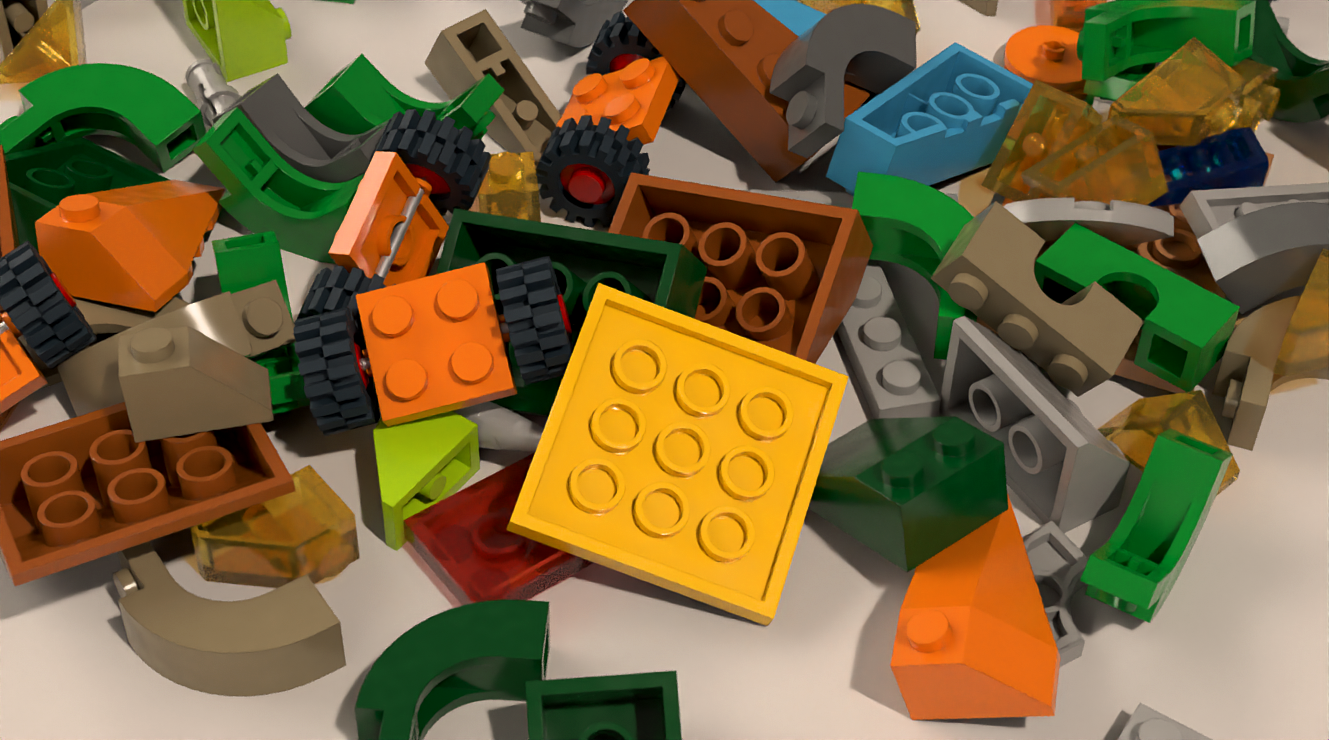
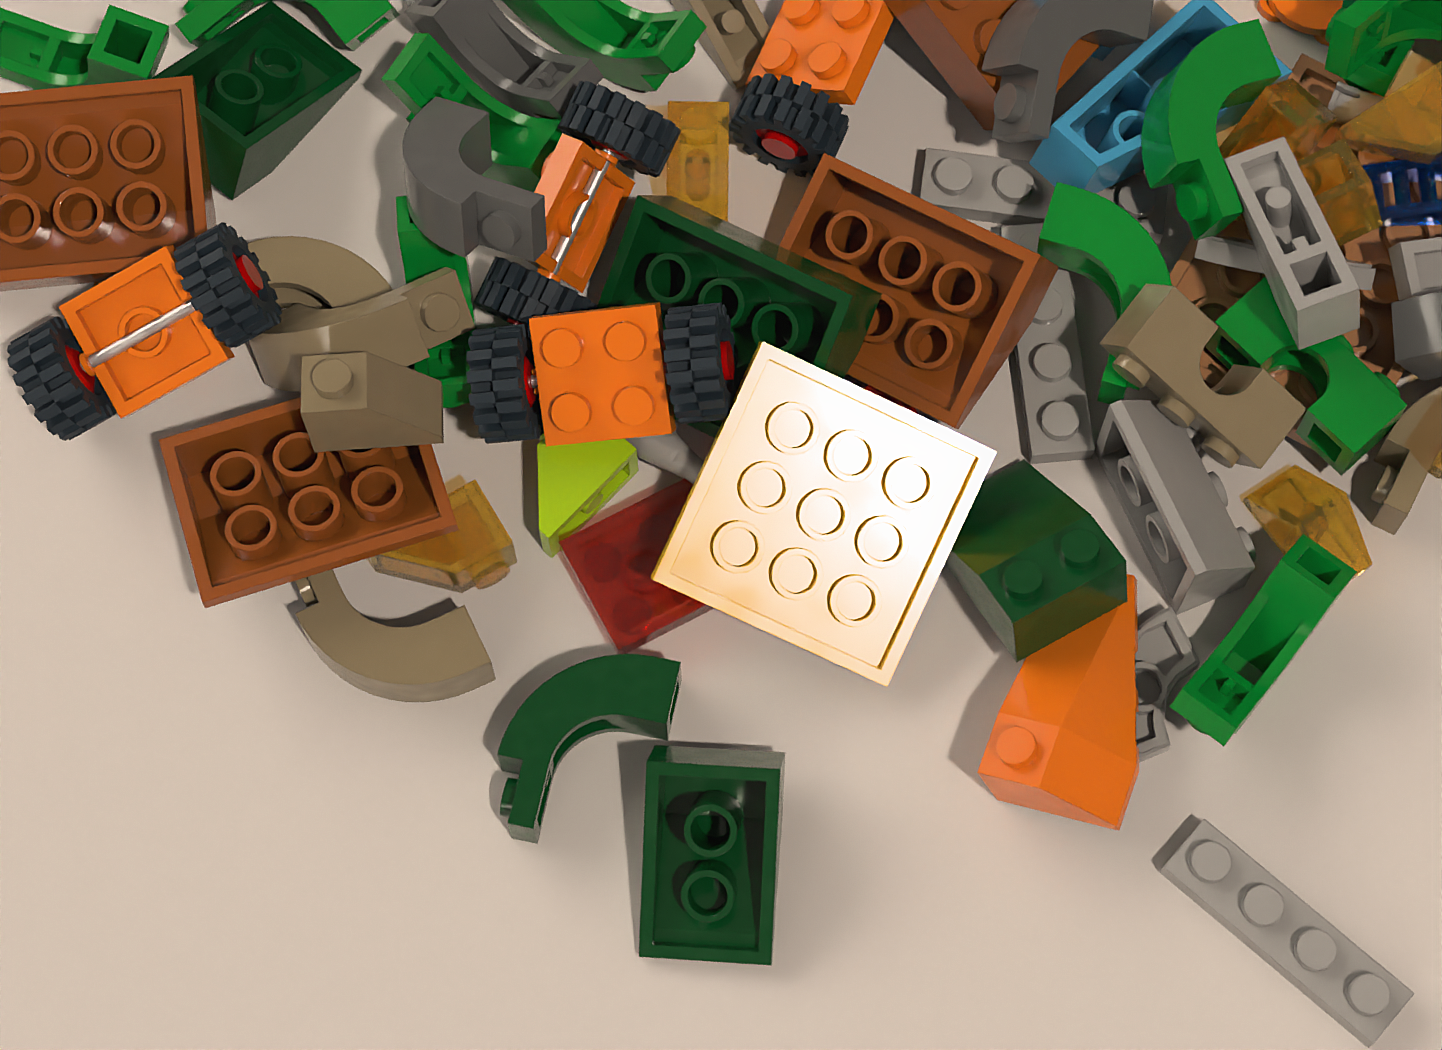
camera: 10 degrees right, 25 degrees up
orange wedge [35,180,226,312] -> none
none -> dark grey arch [402,96,547,262]
none -> green arch [1141,19,1282,241]
none -> light grey slope [1224,137,1360,350]

